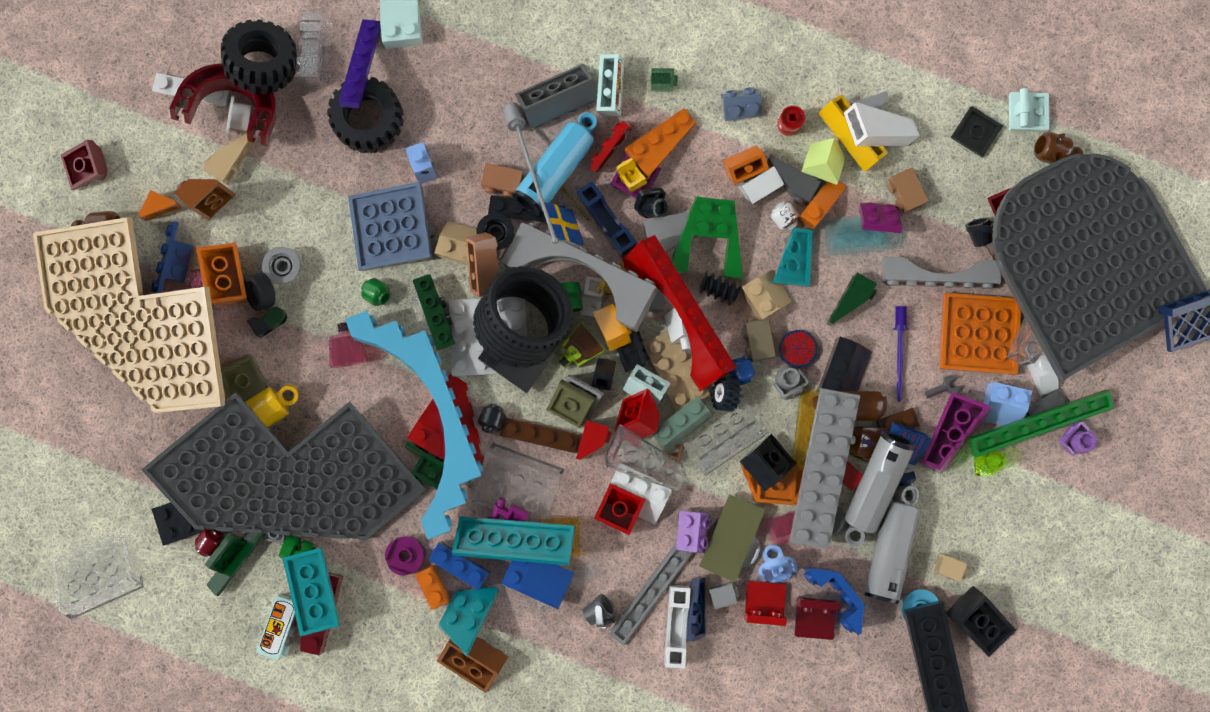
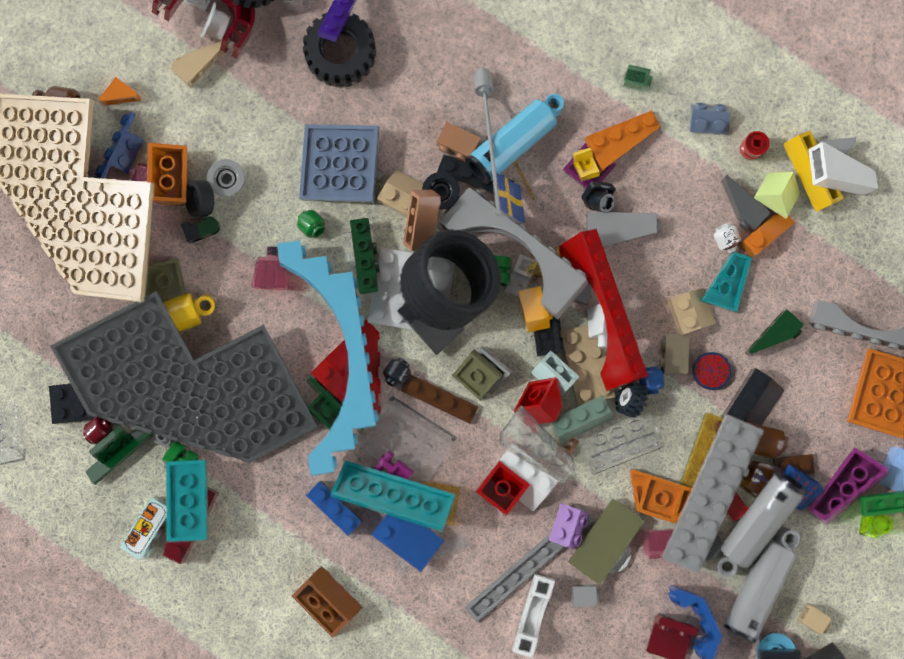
camera: 15 degrees right, 0 degrees up
dark red slope [60,140,107,190] -> none
dark orange slope [174,179,236,220] -> none
magenta plate [385,536,425,576] -> none
light blue torso [405,142,437,183] -> none
orange brick [415,565,451,610] -> none
teal wing [438,587,499,656] -> none
dark grey slope [515,64,598,129] -> none
torso [558,322,605,368] -> none
red slope [576,421,612,460] -> none
dark blue arch [577,181,637,257] -> none
dark grey piece [583,594,615,629] -> none
red wing [589,121,634,172] -> none
black brick [592,358,616,391] -> none
light aqua brick [596,54,624,117] -> none
green wing [671,196,743,279] -> none
dark blue wing [686,577,706,641] -> none
black piece [699,270,742,306] -> none
orange brick [722,145,769,185] -> none
white hinge [738,166,784,204] -> none
black slope [739,433,796,491] -> none
red bracket [744,581,787,626] -> none
light blue tile [758,545,798,583] -> none
light grey piece [773,366,809,400] -> none
clear light blue slope [823,216,888,257] -> none
magenta plate [859,202,903,233] -> none
medium nougat brick [887,167,929,214] -> none
dark purple piece [893,306,909,403] -> none
dark blue plate [899,471,916,486] -> none
flat silver bar [924,376,961,398] -> none

